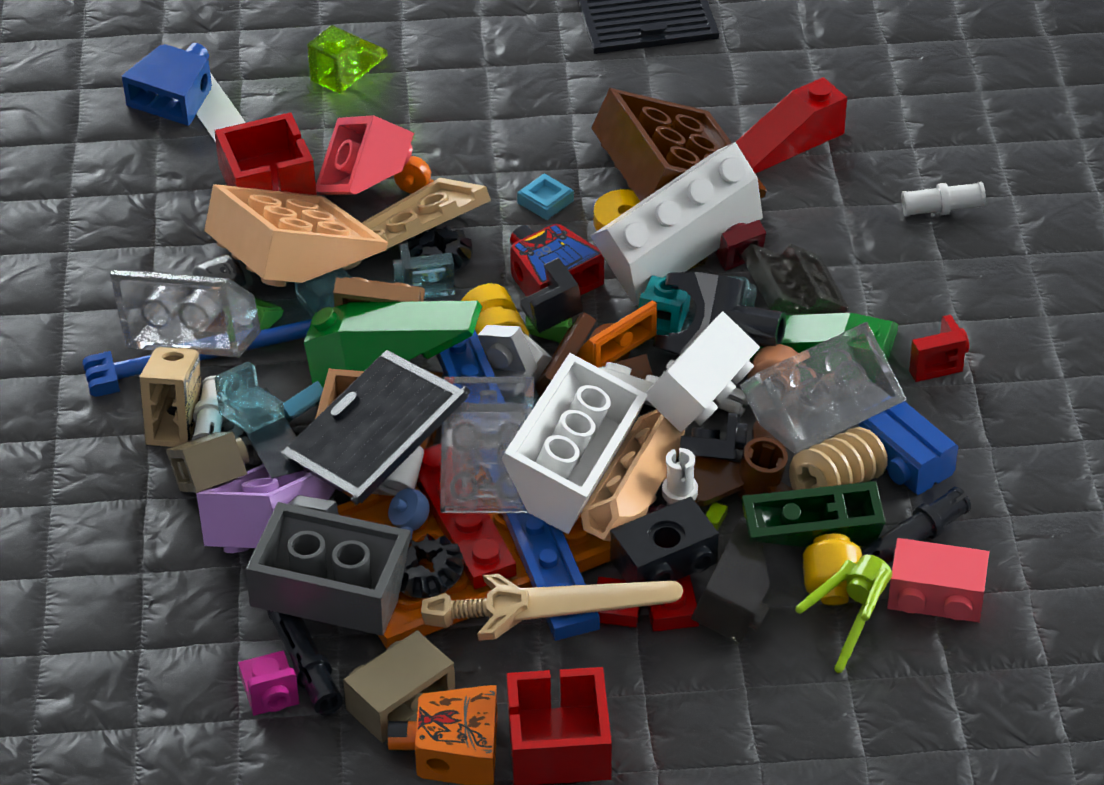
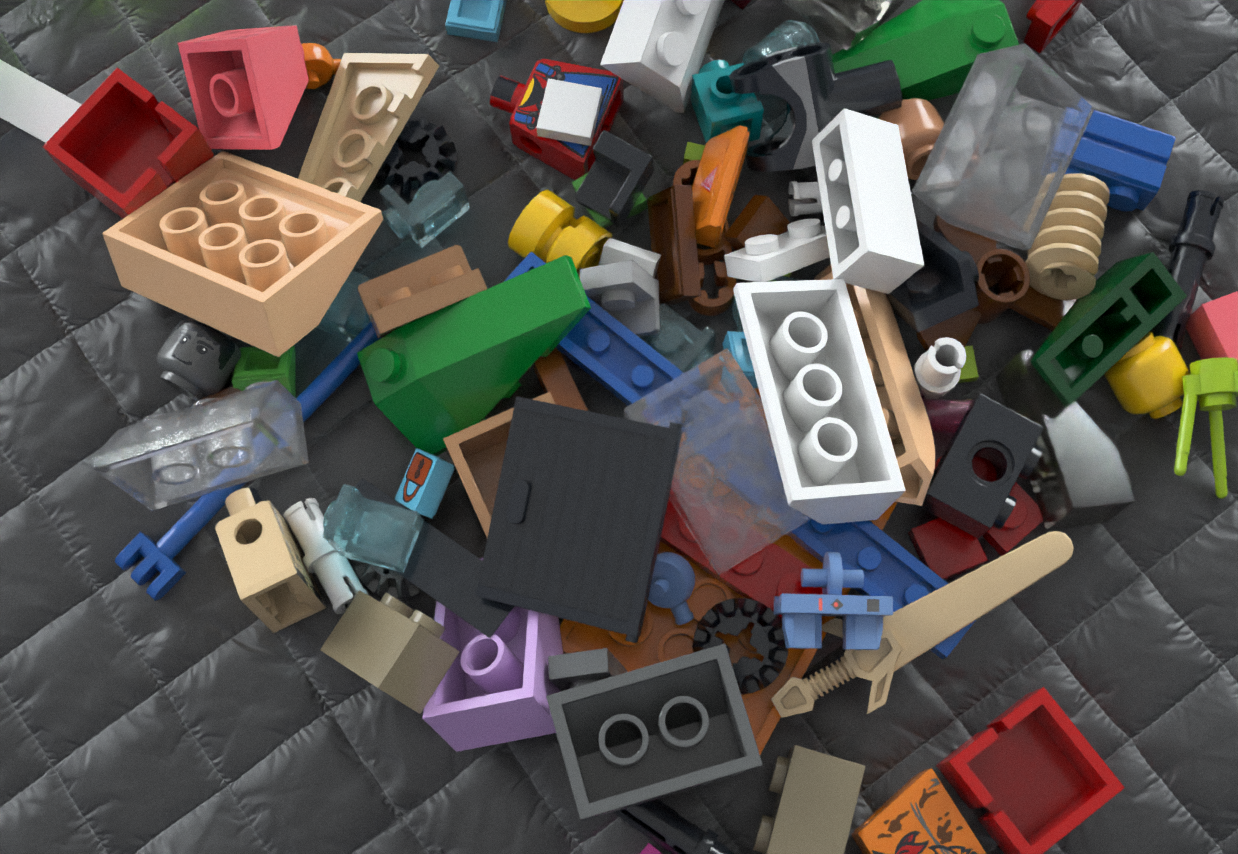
camera: 30 degrees left, 30 degrees up
none -> white tile [536,78,602,146]
none -> medium blue hips [774,552,893,650]

